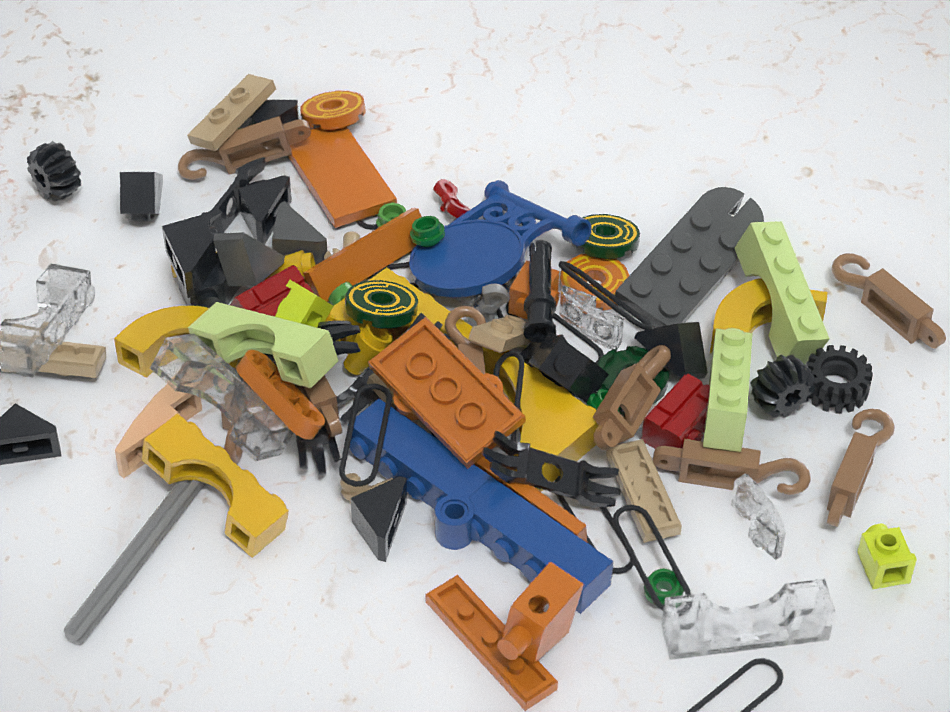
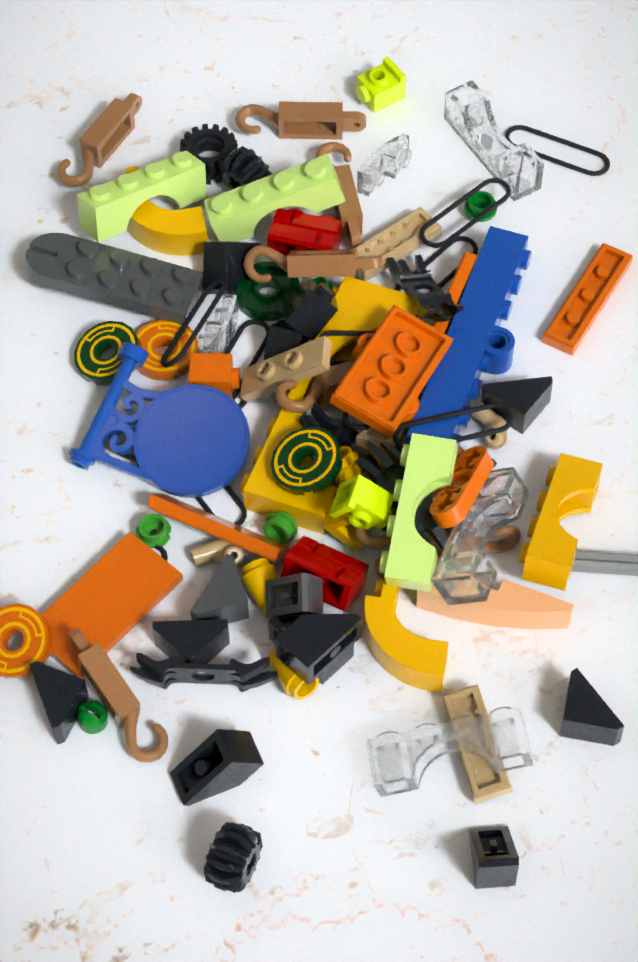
camera: 110 degrees left, 10 degrees up
tan plate [187,74,276,151] -> none
green plate [410,216,445,247] -> none
red piece [433,179,471,218] -> none
light grey piece [466,284,510,327] -> none
orange torso [498,562,584,662] -> none
black pin [524,240,556,343] -> none

